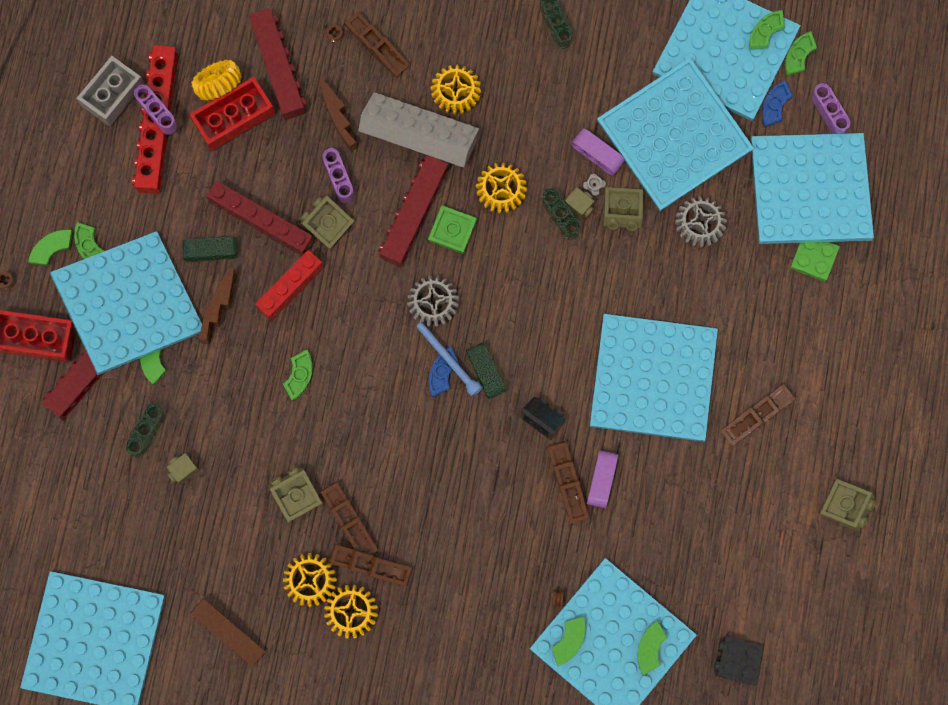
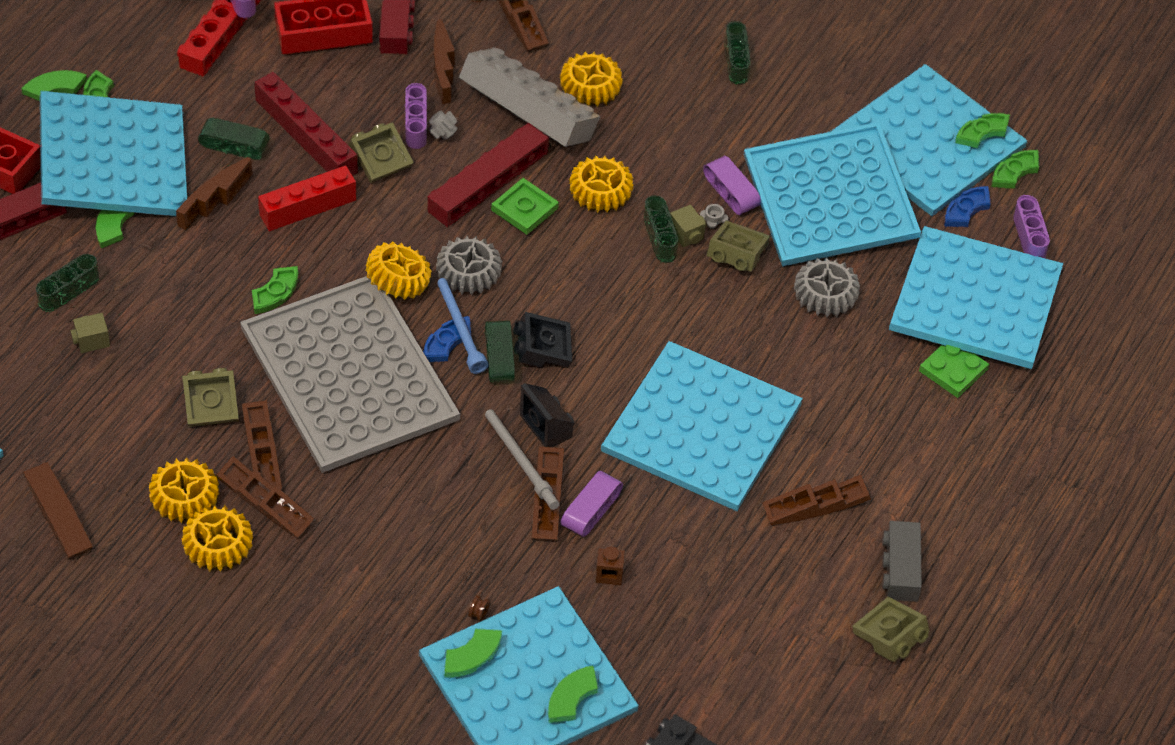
camera: 15 degrees right, 25 degrees down
none -> light grey plate [240,276,460,473]
none -> yellow gear [365,241,432,300]
none -> light grey gear [429,110,457,139]
none -> light grey bar [485,409,559,510]
none -> black plate [513,312,572,367]
none -> reddish brown brick [596,547,625,585]
none -> dark grey brick [882,521,921,602]

